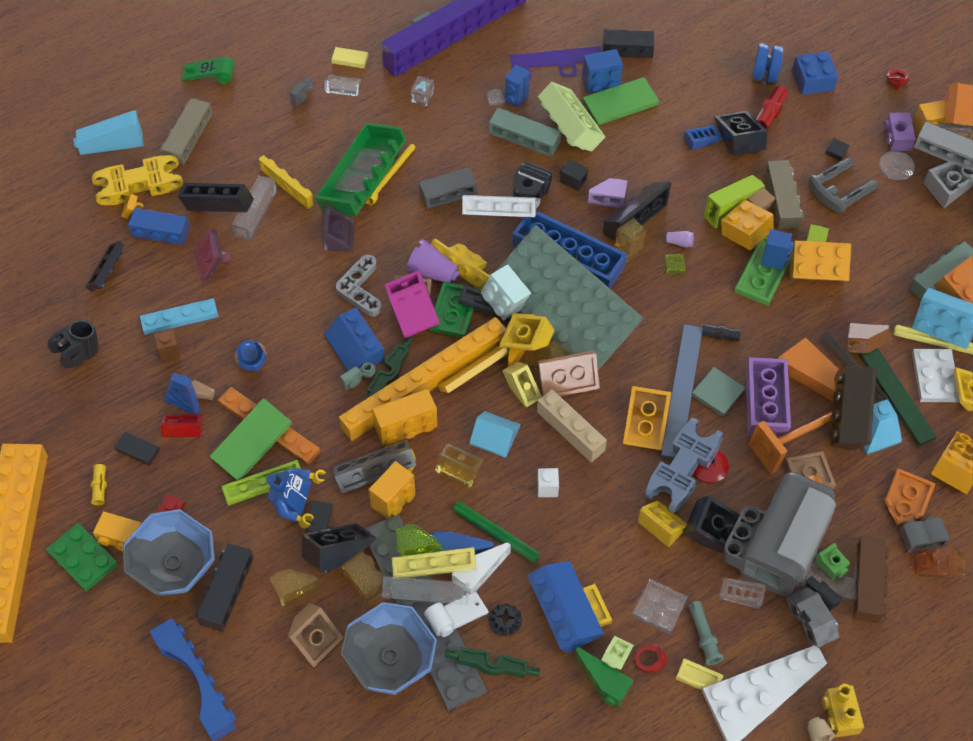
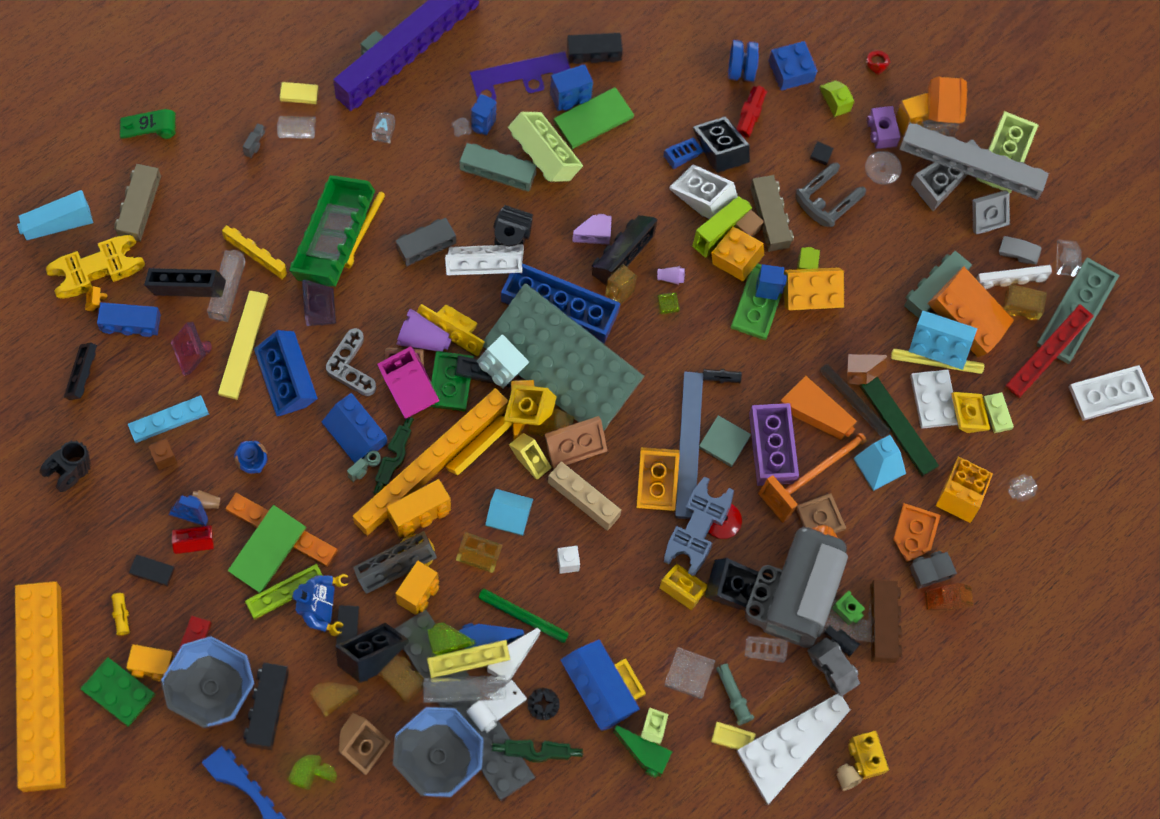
camera: 15 degrees left, 10 degrees up
black brick [559,160,588,191] -> none
red piece [635,645,667,673] -> none
dark brown slope [829,366,877,450] -> none
none -> light yellow tile [218,291,269,400]
none -> blue slope [254,330,318,416]
none -> clear neon green brick [288,755,337,791]
none -> white slope [670,165,738,219]
none -> lime slope [820,81,854,117]

